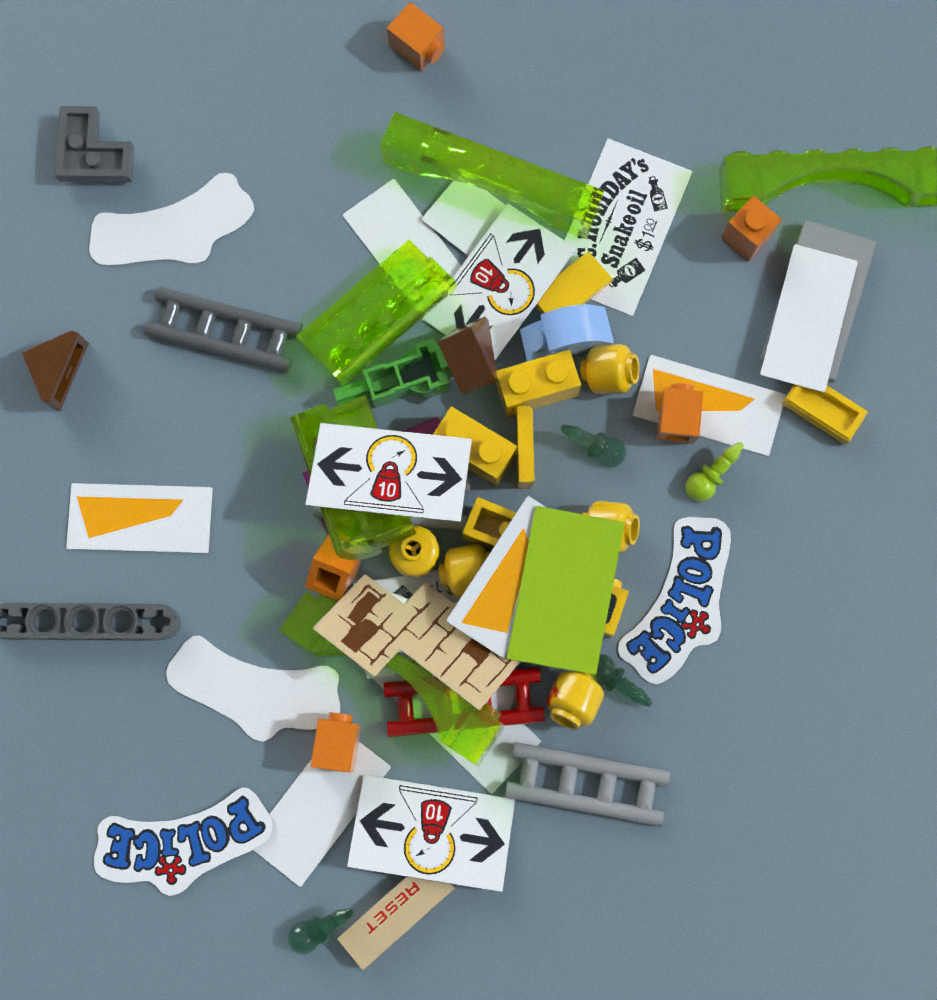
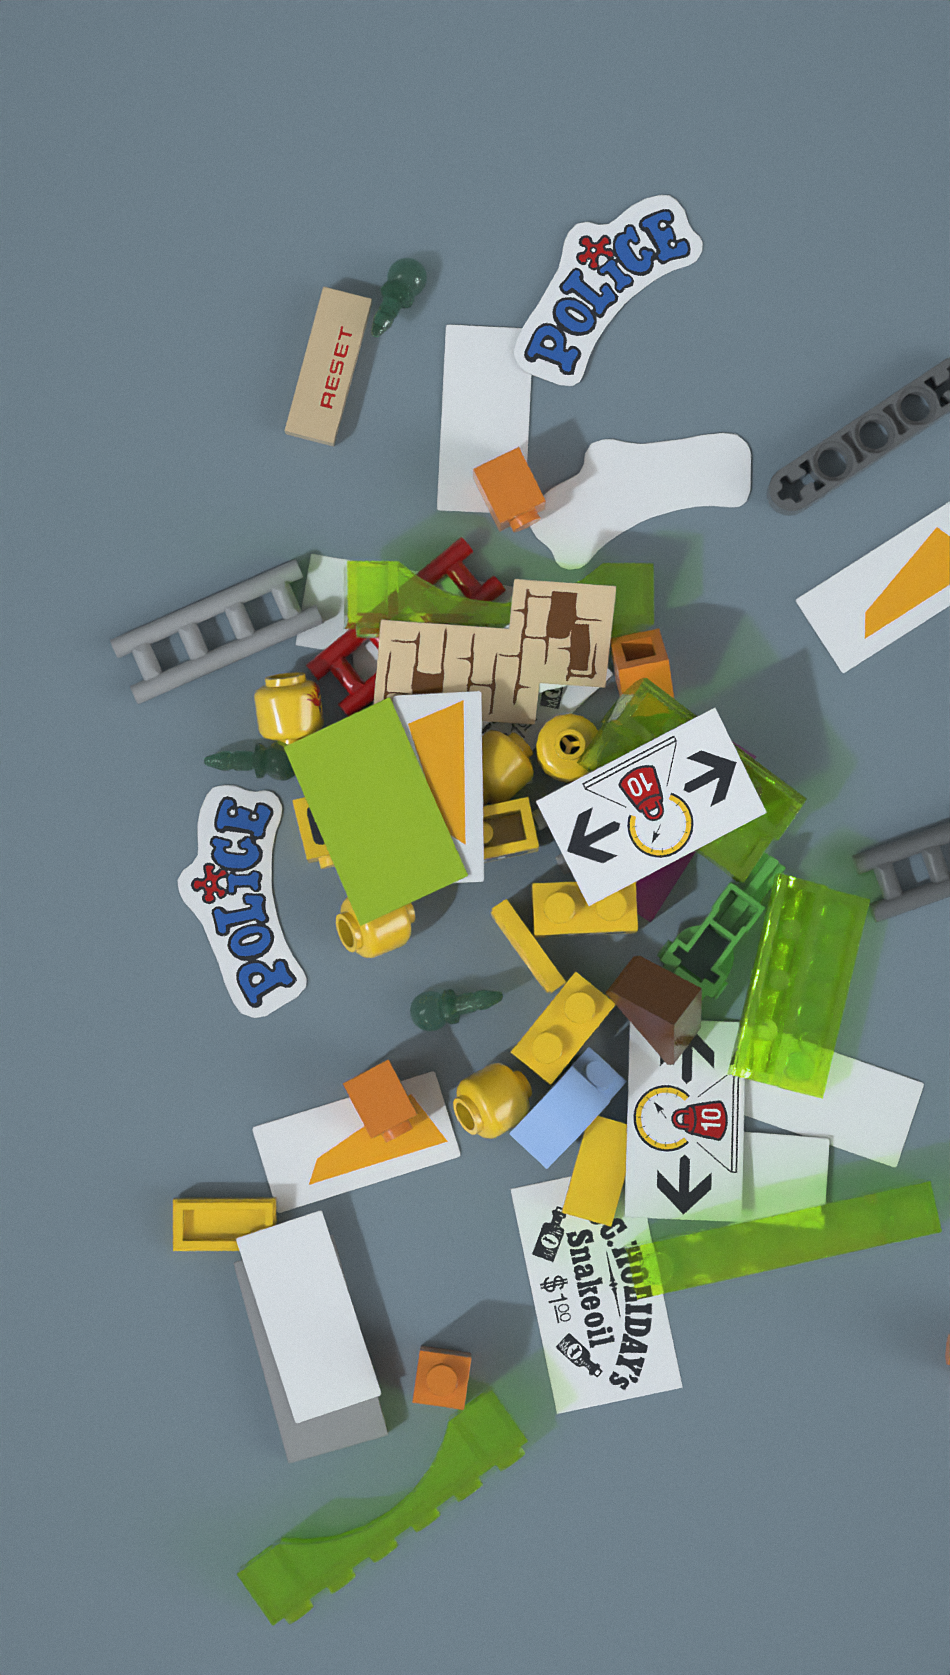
camera: 140 degrees right, 5 degrees up
white sticker [347,775,515,892] -> none
lime bar [685,442,744,502] -> none

